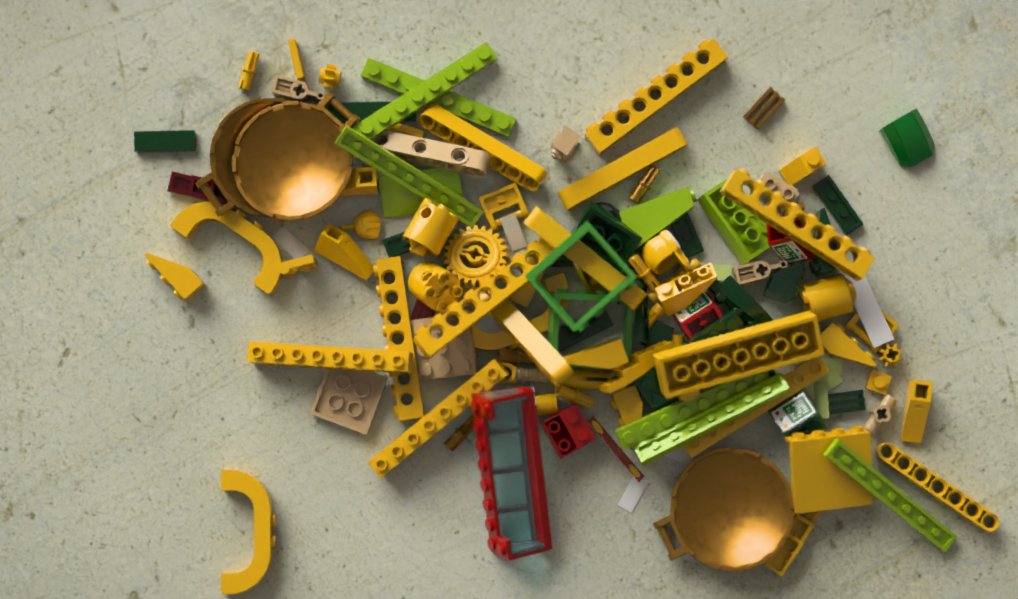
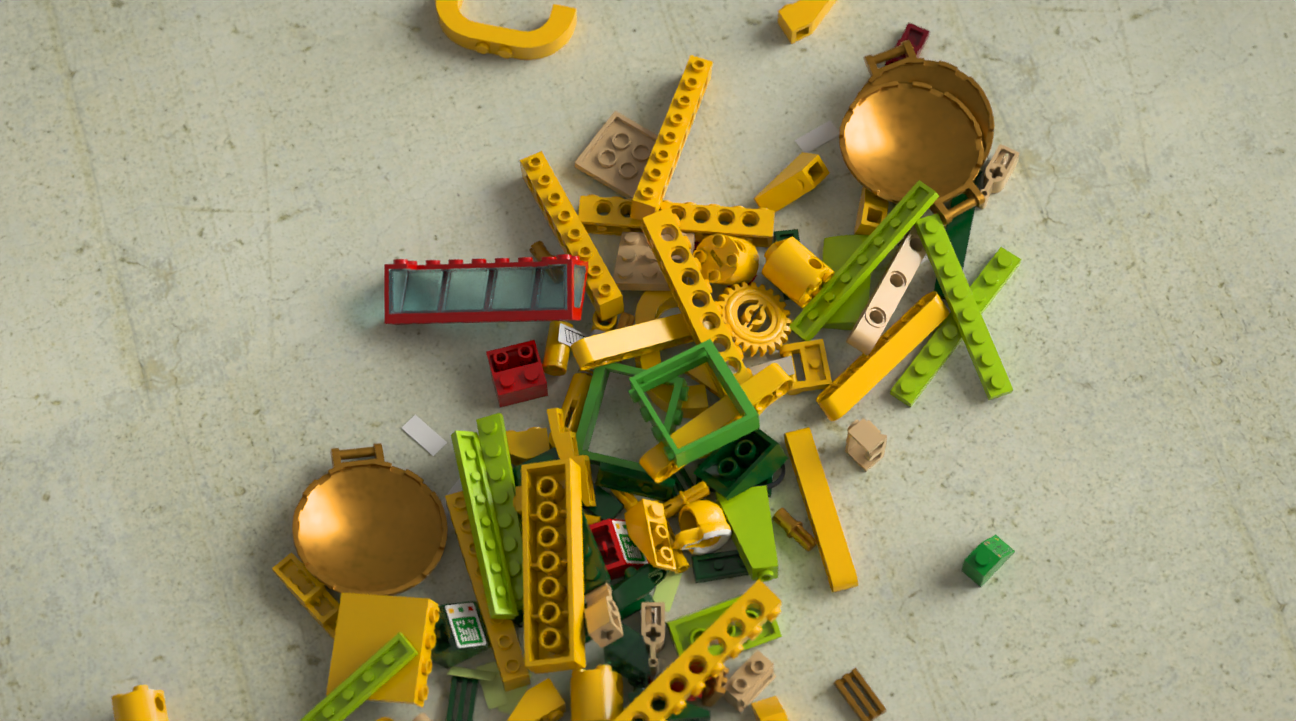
camera: 105 degrees right, 20 degrees down
dark green tile [134,130,196,152] -> none
yellow arch [170,202,283,296] -> none
yellow axle [238,51,260,91] -> none
yellow plate [278,255,318,278] -> none
yellow tile [288,39,306,82] -> none
yellow gear [319,64,342,90] -> none
yellow piece [340,210,381,240] -> none
yellow piece [389,123,425,138] -> none
yellow axle [555,384,594,409] -> none
dark green tile [558,307,613,352] -> none
yellow slope [563,338,629,371] -> none
yellow brick [585,38,728,156] -> none
sticker [587,416,645,482] -> none
none -> tan piece [584,583,624,648]
none -> green slope [961,535,1015,587]

